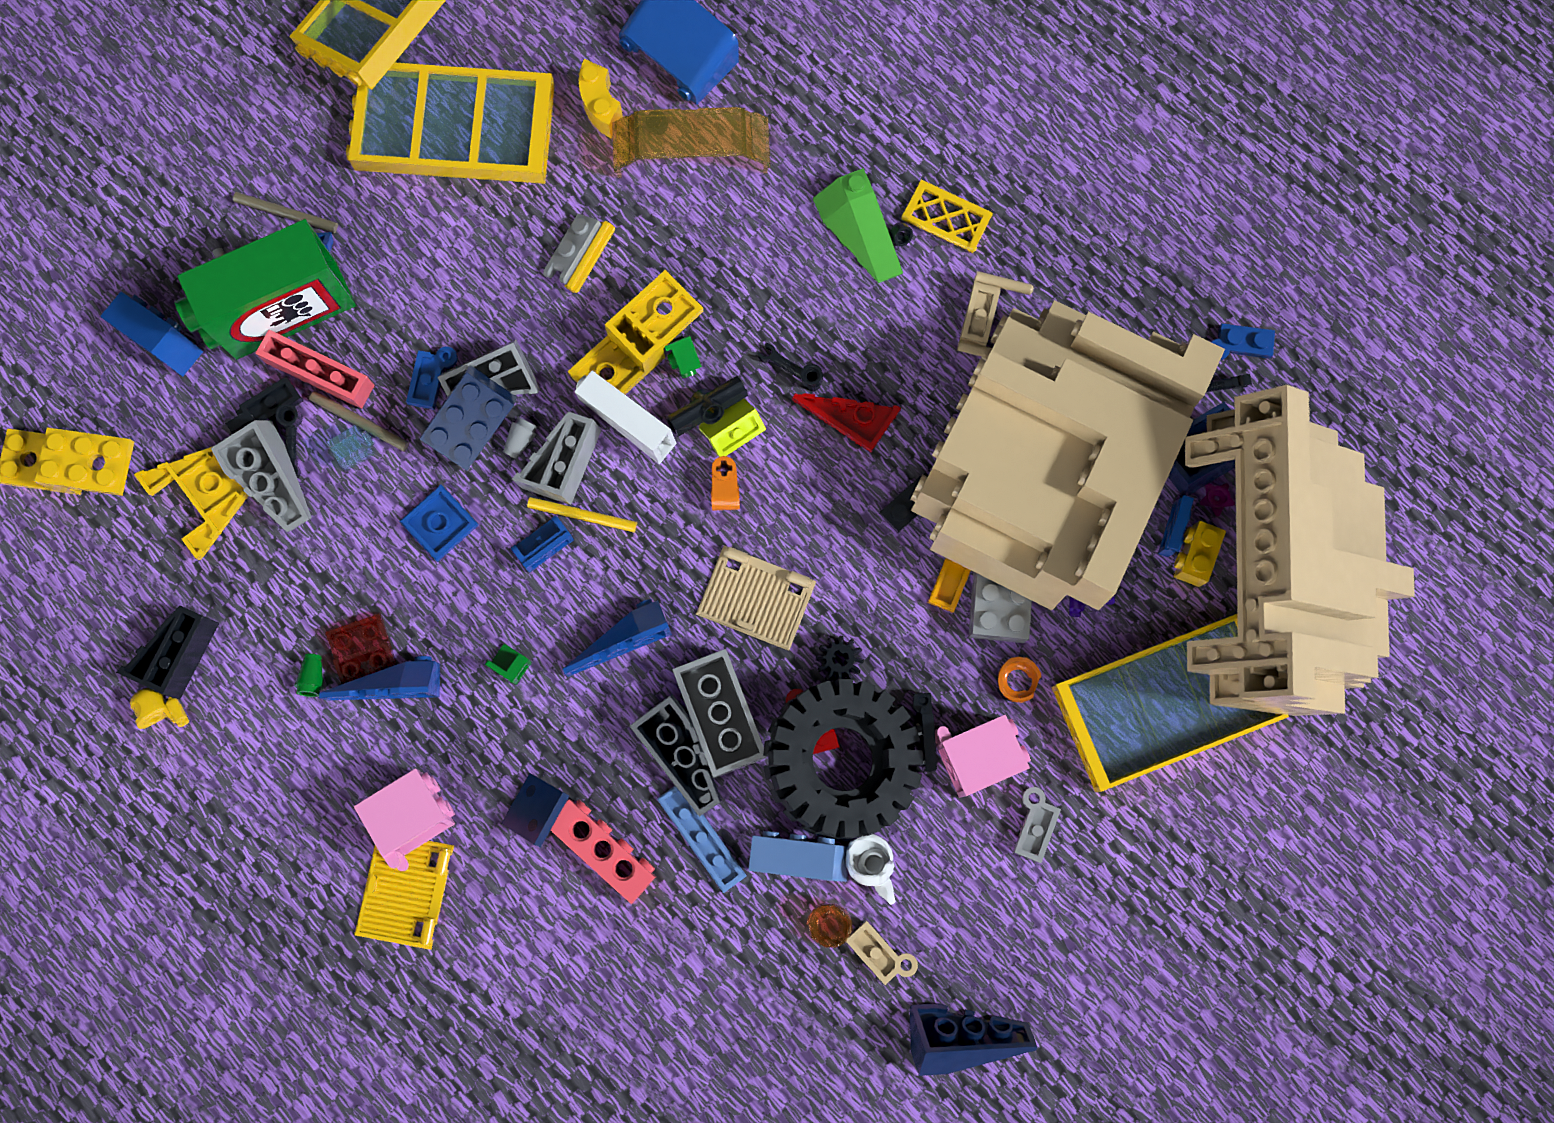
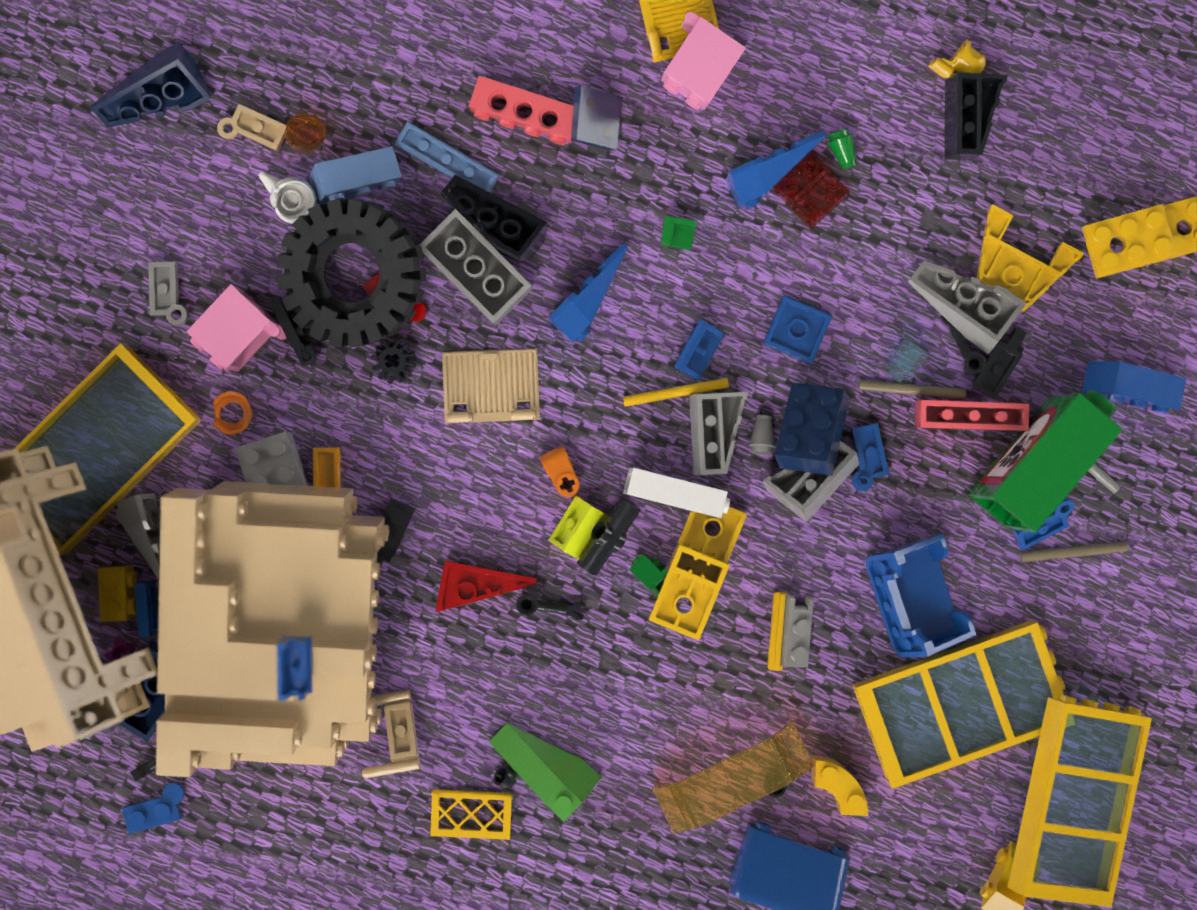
camera: 160 degrees right, 10 degrees up
none -> light grey wedge [116,493,161,581]
none -> blue hinge [277,636,312,701]
none -> blue windscreen [866,533,976,658]

